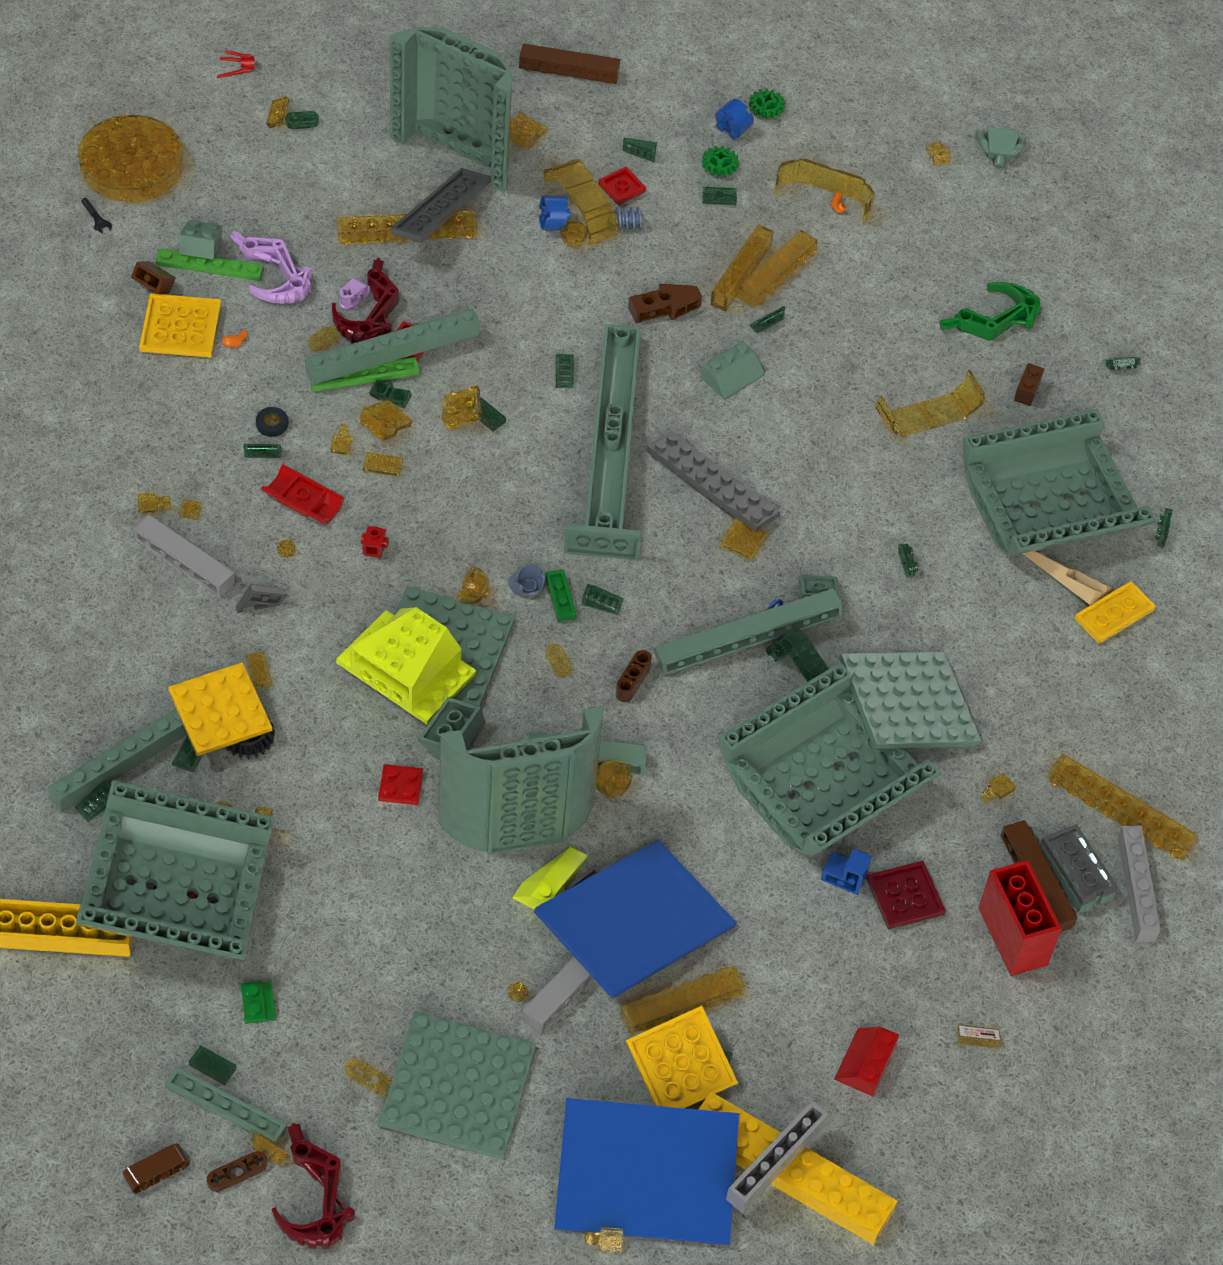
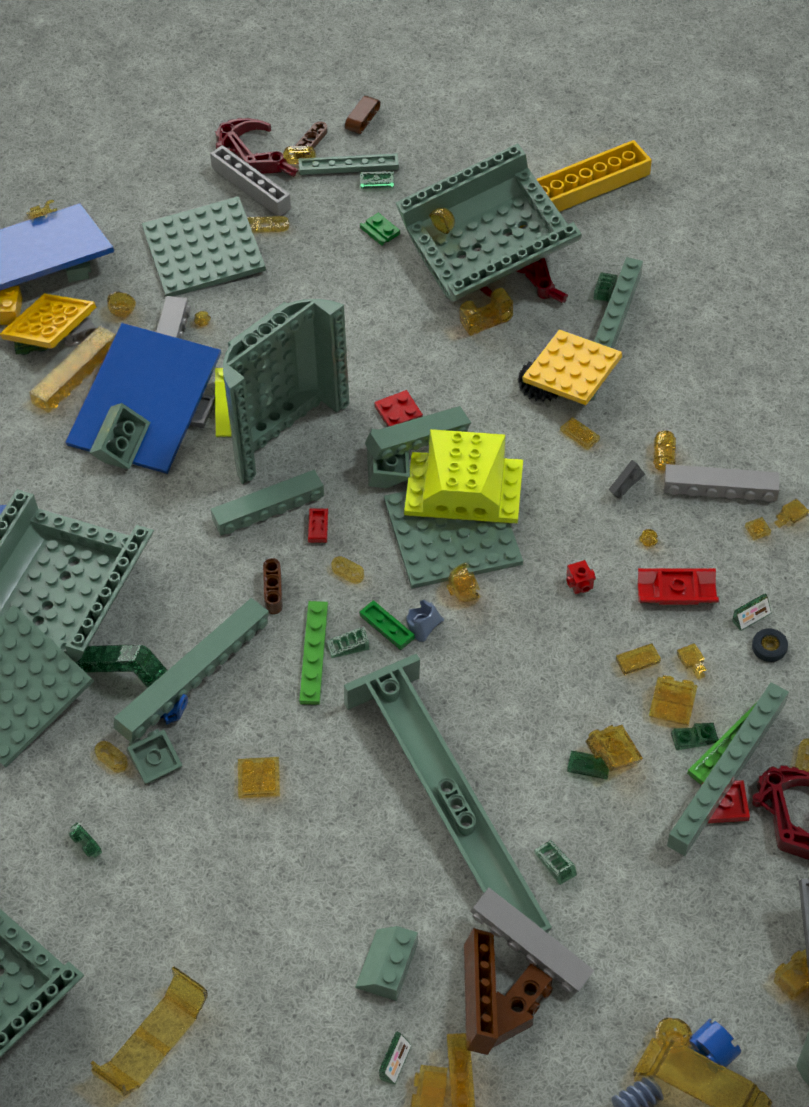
camera: 155 degrees right, 0 degrees up
clear yellow cylinder [596,759,632,800] -> none
dark grey plate [646,431,780,532] -> none
none -> sand green slope [89,403,151,469]
none -> clear yellow beam [94,741,128,773]
none -> clear yellow helmet [107,291,136,317]
none -> light grey brick [210,145,291,217]
none -> bright green plate [299,601,328,705]
none -> red plate [308,508,328,543]
none -> sand green brick [365,406,471,461]
none -> clear yellow helmet [429,207,455,234]
none -> reddish brown brick [464,928,498,1055]
none -> light grey brick [470,888,594,994]
none -> clear yellow piece [653,431,676,471]

